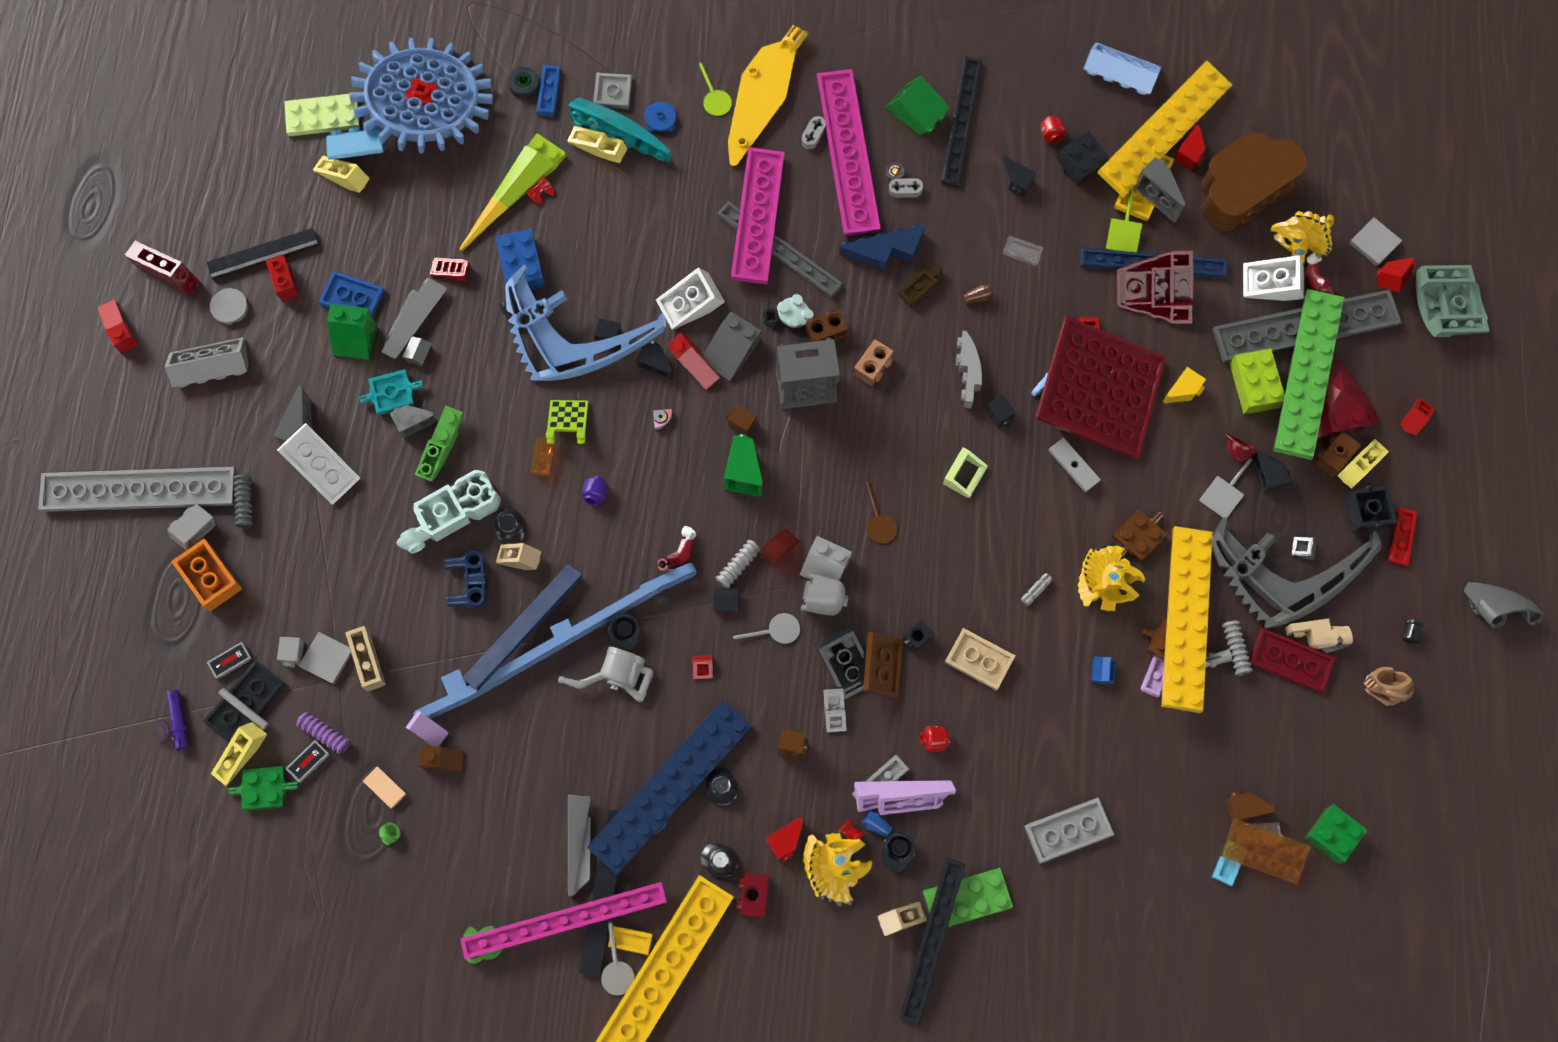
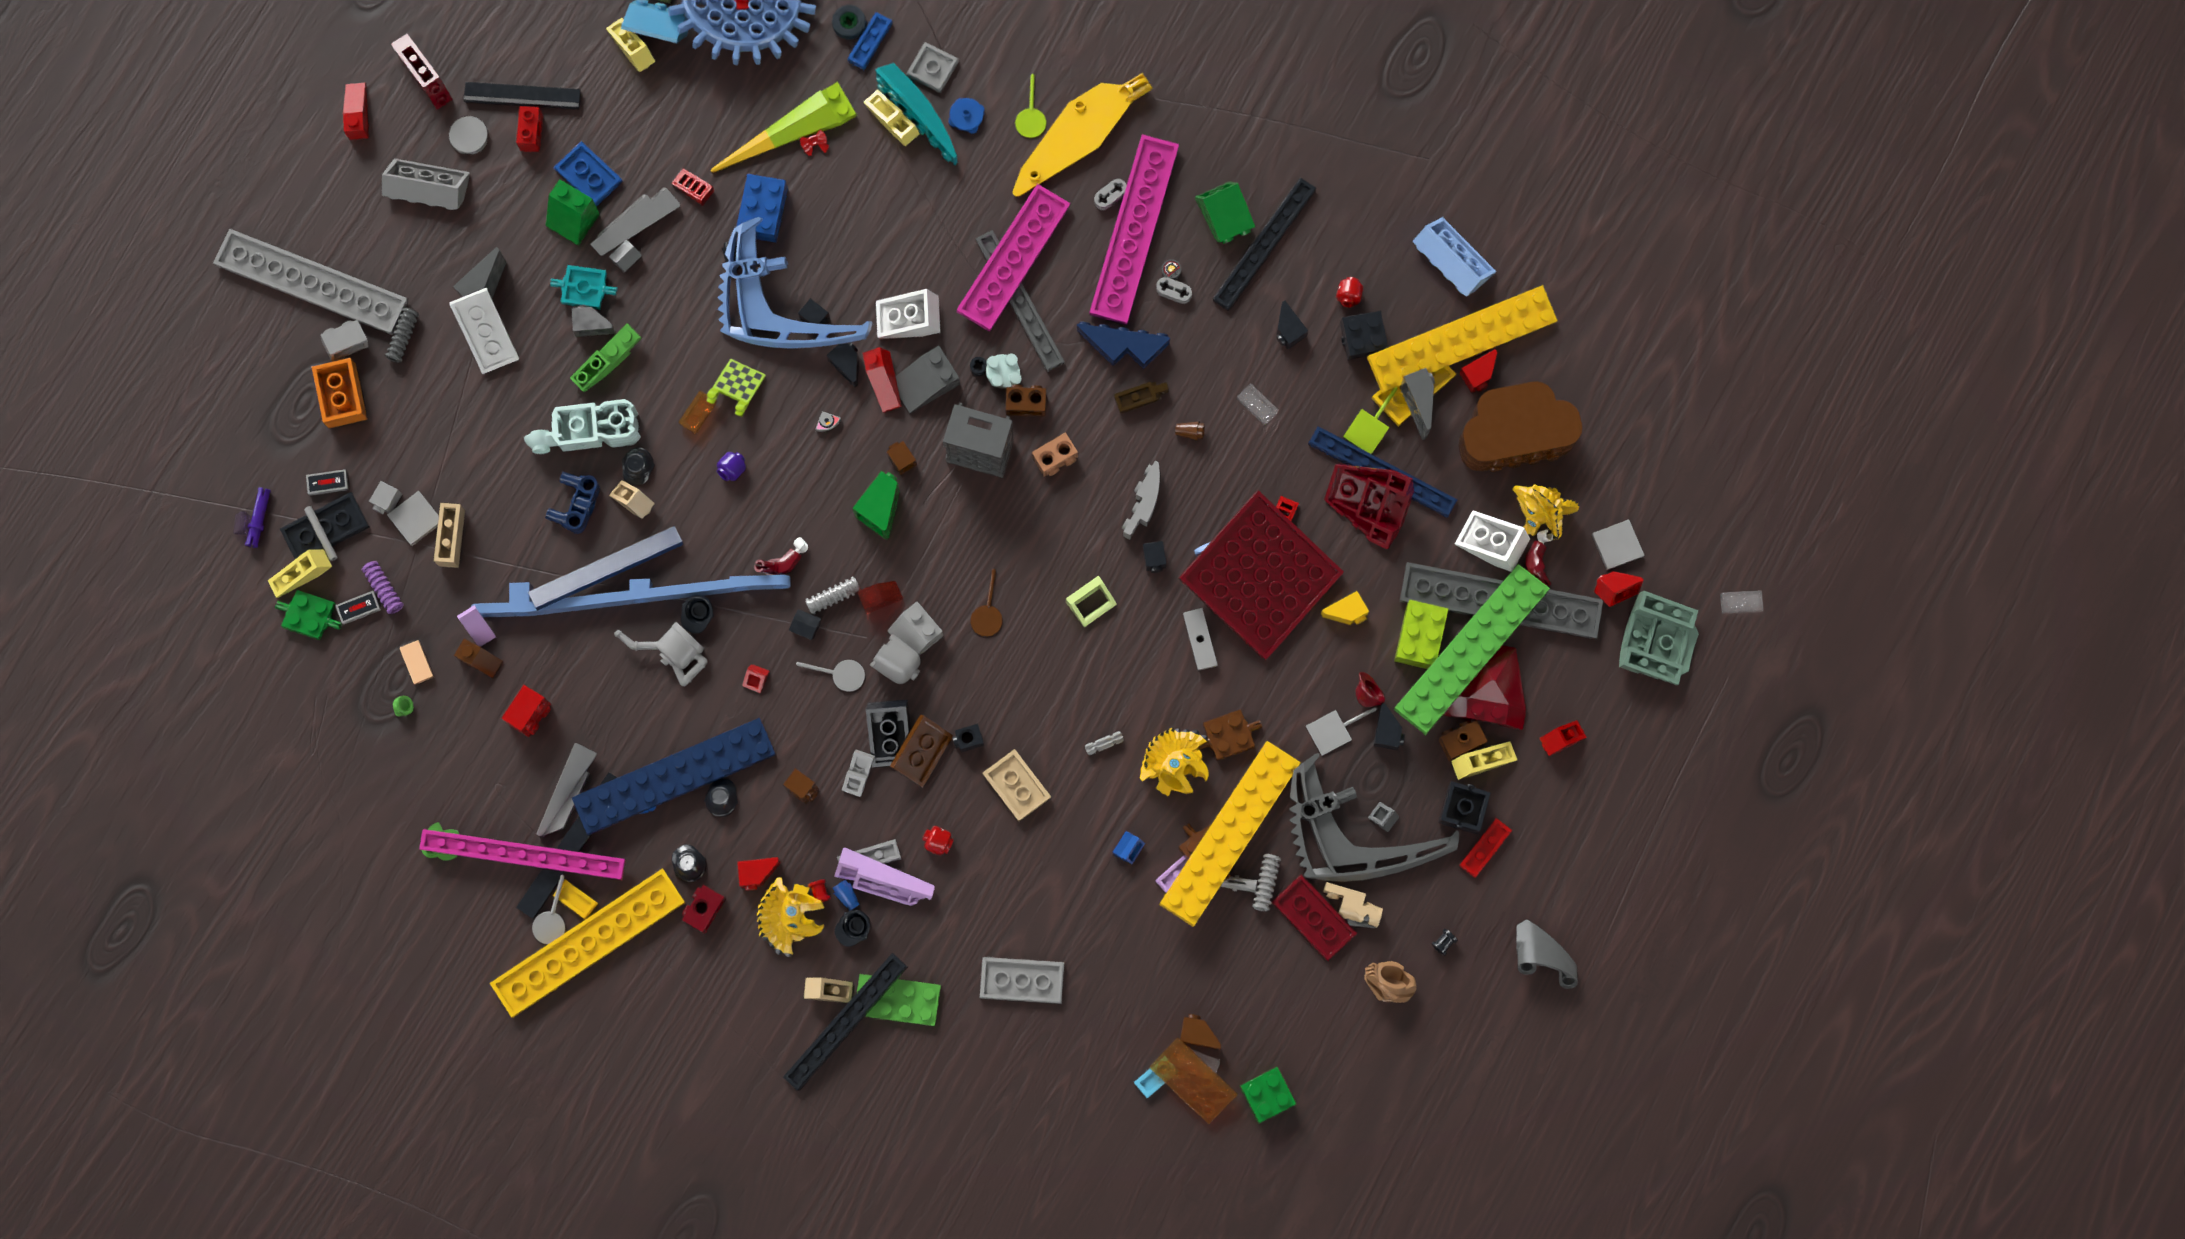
camera: 25 degrees right, 5 degrees up
none -> red brick [501,685,551,738]
none -> clear plate [1720,590,1763,614]

